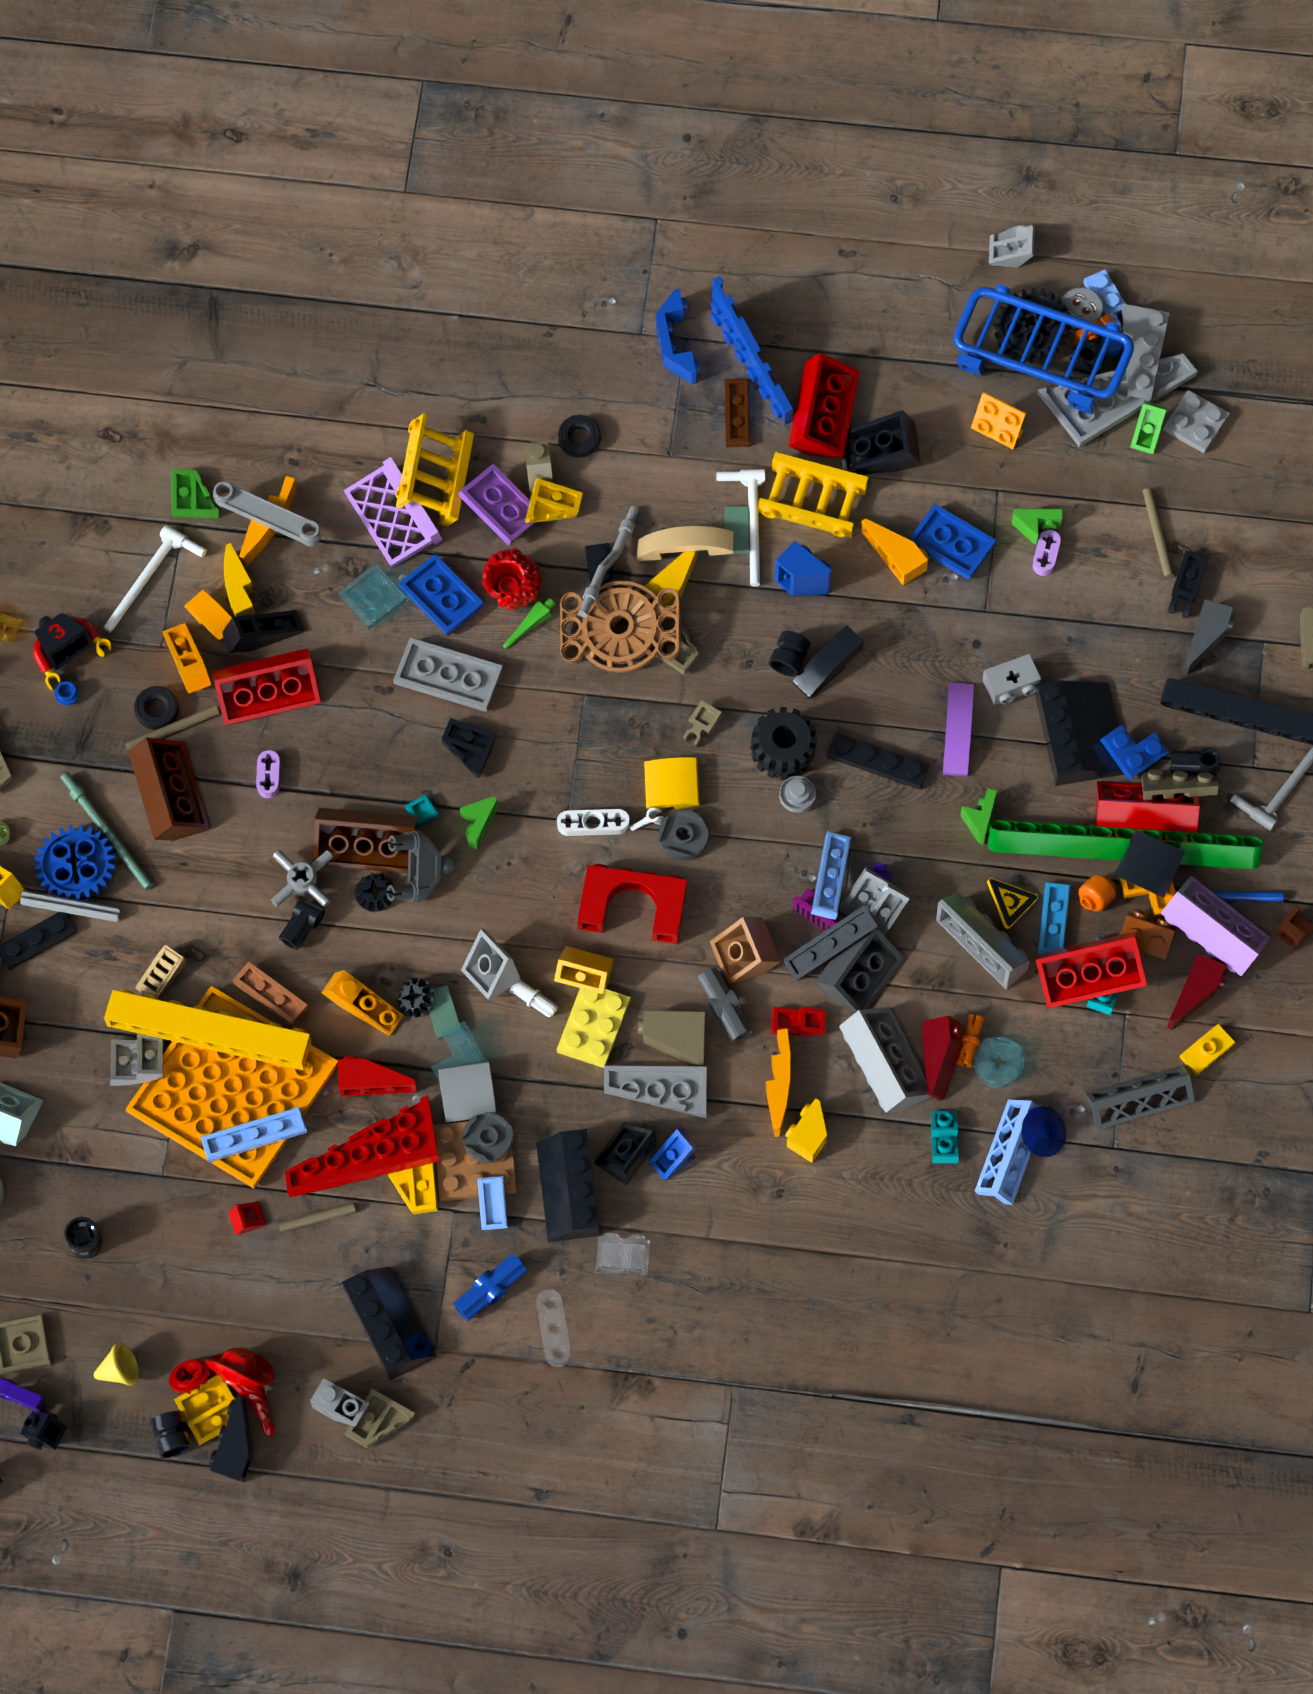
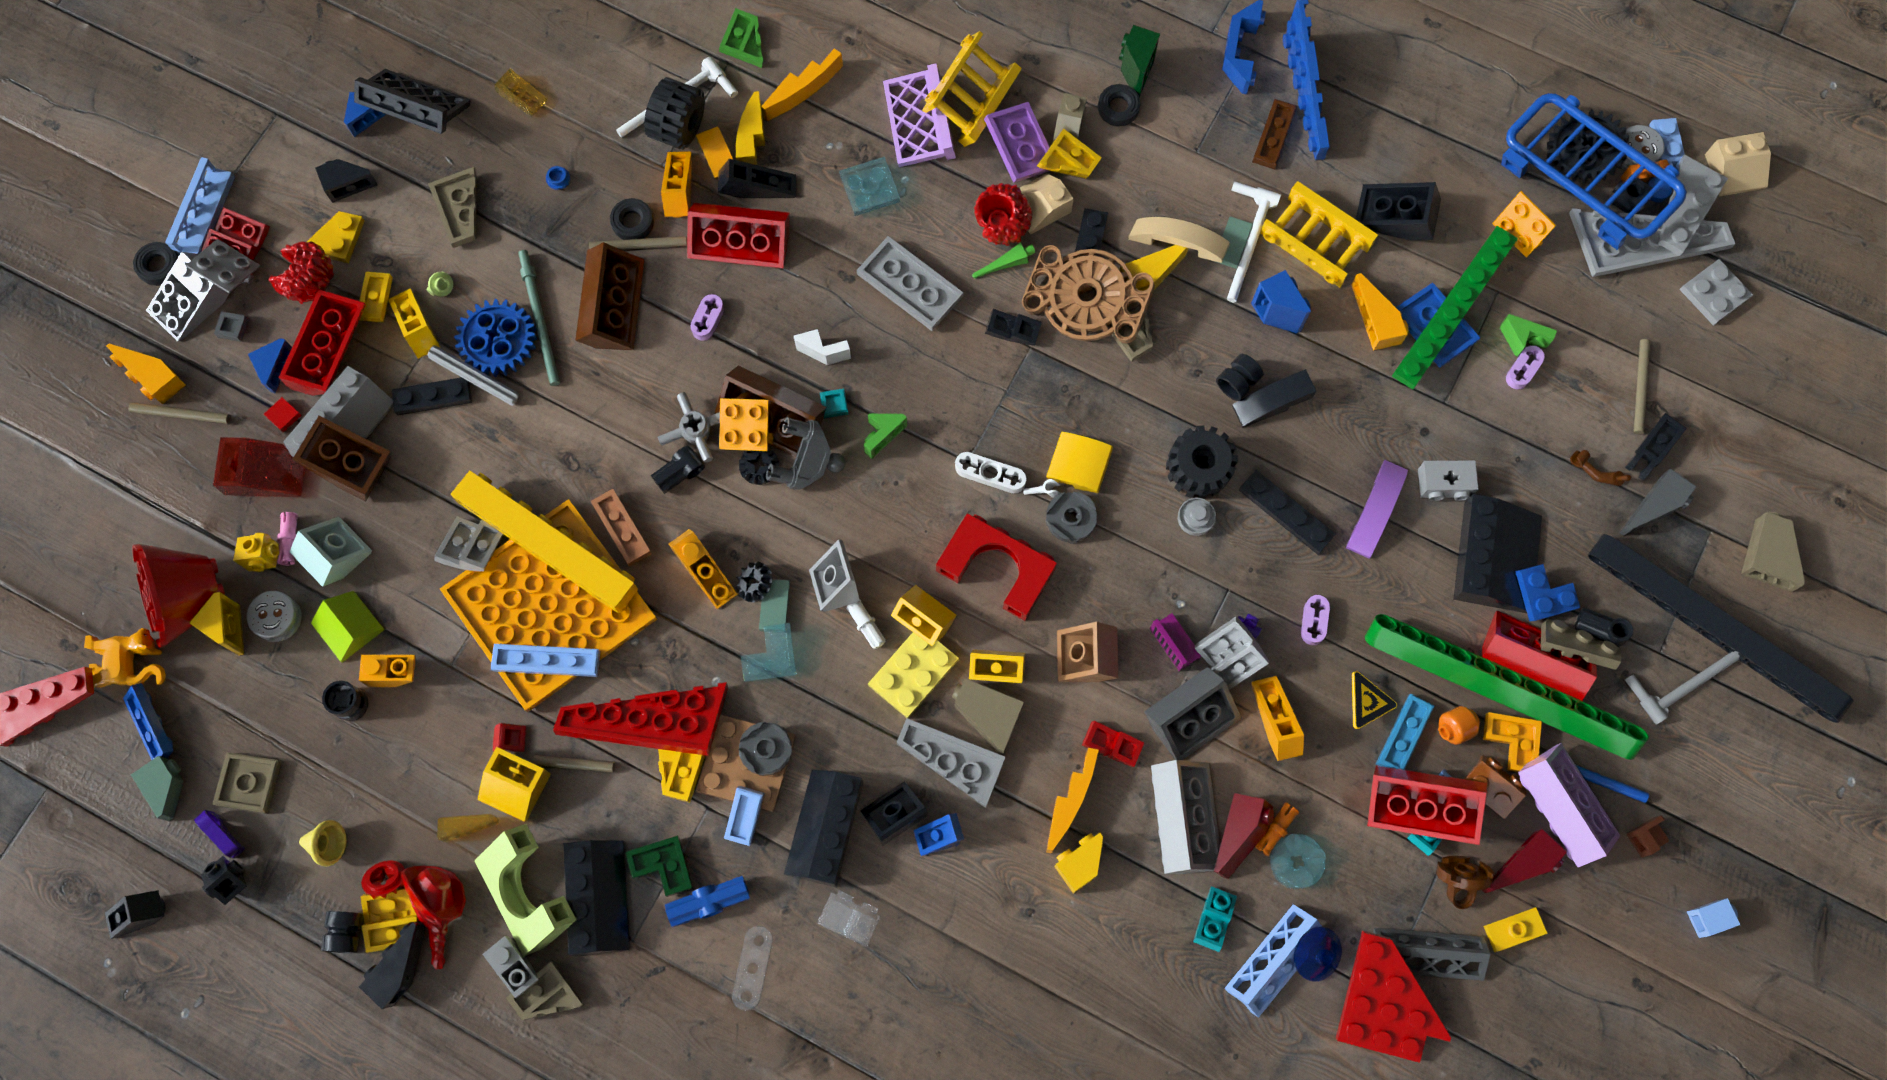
camera: 20 degrees right, 5 degrees up
black torso [33,613,111,690] -> none
tan slope [135,945,186,998] -> none
light grey piece [213,482,321,546] -> none
red slope [338,1056,417,1097] -> none
blue plate [399,554,484,637] -> none
light grey slope [438,1061,496,1123] -> none
black wing [441,718,497,779] -> none
light grey bar [578,506,639,618] -> none
dark tan plate [683,700,723,748] -> none
dark grey piece [697,967,752,1043] -> none
black plate [782,905,880,981] -> none
red slope [788,353,860,457] -> none
light blue tile [811,831,851,920] -> none
light grey slope [936,892,1030,990] -> none
bright green slope [961,788,997,845] -> none
light grey slope [989,225,1035,267] -> none
black slope [1115,829,1185,898] -> none
slope [1130,400,1167,454] -> none
none -> lime slope [311,591,385,663]
none -> light orange slope [359,655,416,687]
none -> clear yellow slope [437,814,499,842]
none -> yellowish green arch [475,824,576,957]
none -> yellow slope [477,747,551,822]
none -> dark green plate [625,835,693,897]
none -> black wheel [644,77,705,150]
none -> light orange hinge [719,398,773,451]
none -> white slope [794,329,851,365]
none -> yellow brick [969,649,1026,683]
none -> black slope [985,309,1042,346]
none -> tan slope [1020,173,1073,235]
none -> dark green slope [1119,25,1160,98]
none -> light orange slope [1251,676,1304,761]
none -> lavender beam [1301,595,1330,645]
none -> red wing [1336,930,1451,1063]
none -> green plate [1392,226,1518,390]
none -> reddish brown tile [1436,856,1494,909]
none -> reddish brown piece [1570,450,1631,486]
none -> tan slope [1705,132,1771,196]

